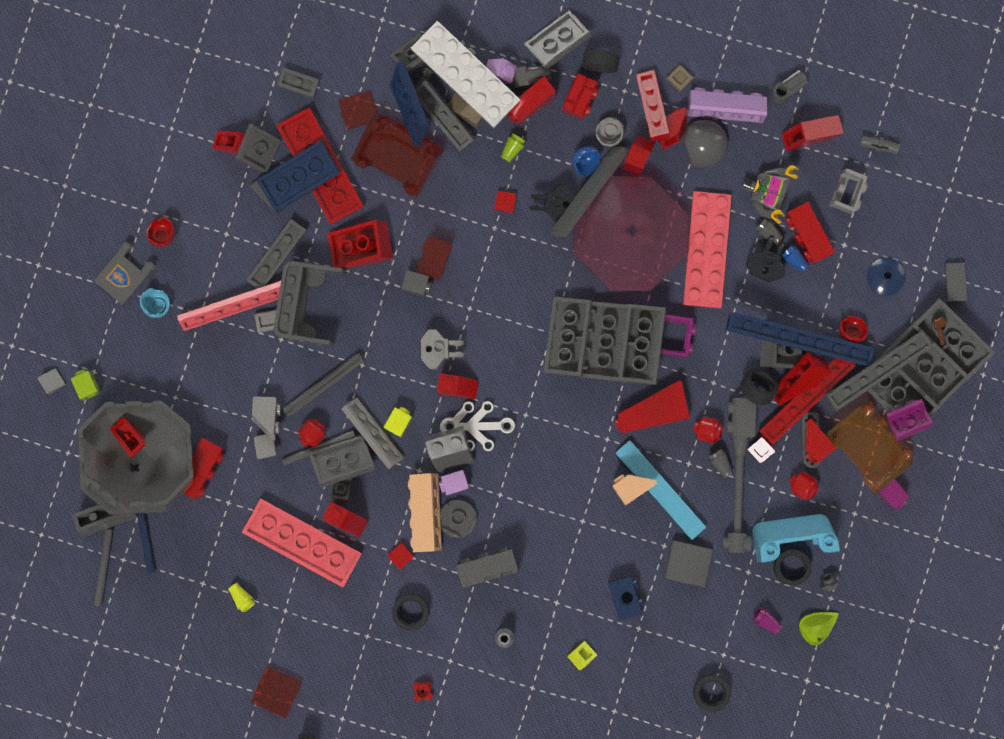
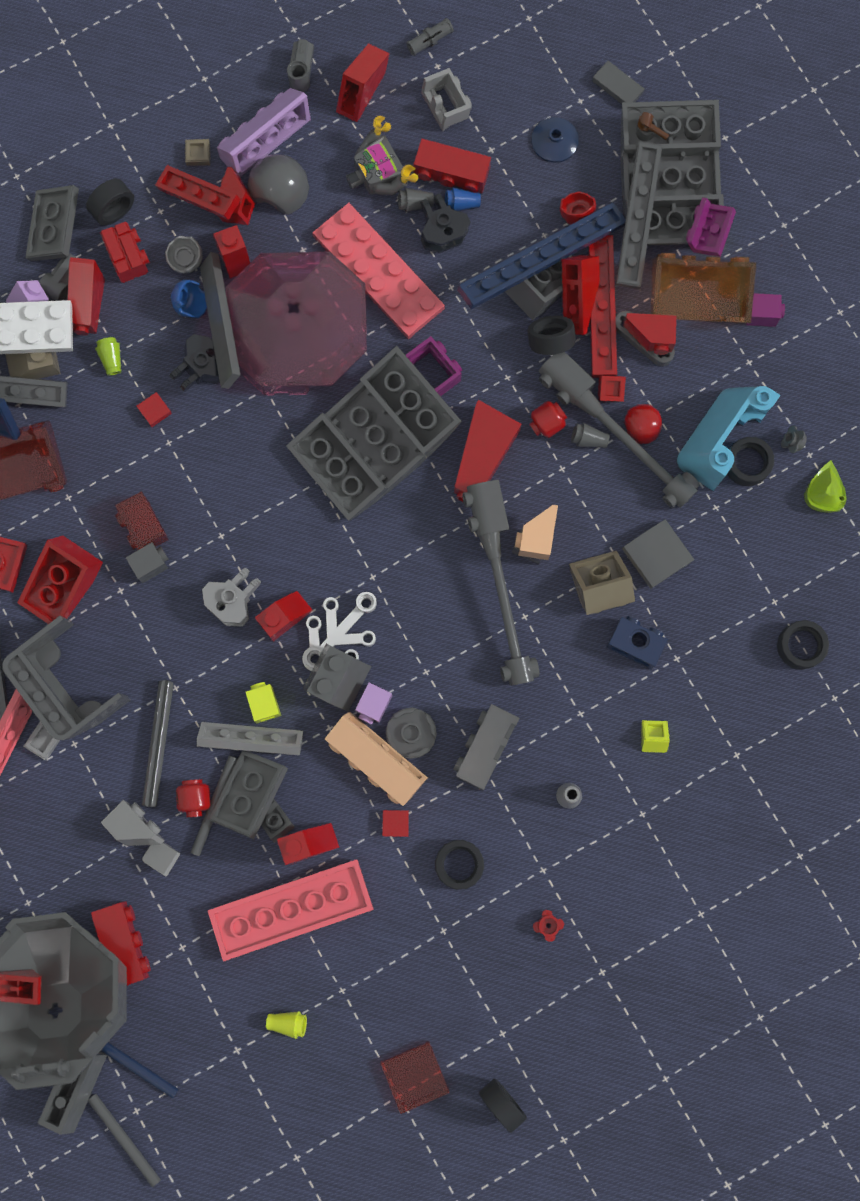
camera: 55 degrees left, 5 degrees down
medium azure tile [615,440,706,540] -> none
magenta cone [752,607,782,634] -> none
red head [789,472,819,500] -> none
none -> dark grey bar [462,479,539,686]
none -> dark tan slope [569,551,635,615]
none -> red hair [624,404,662,444]

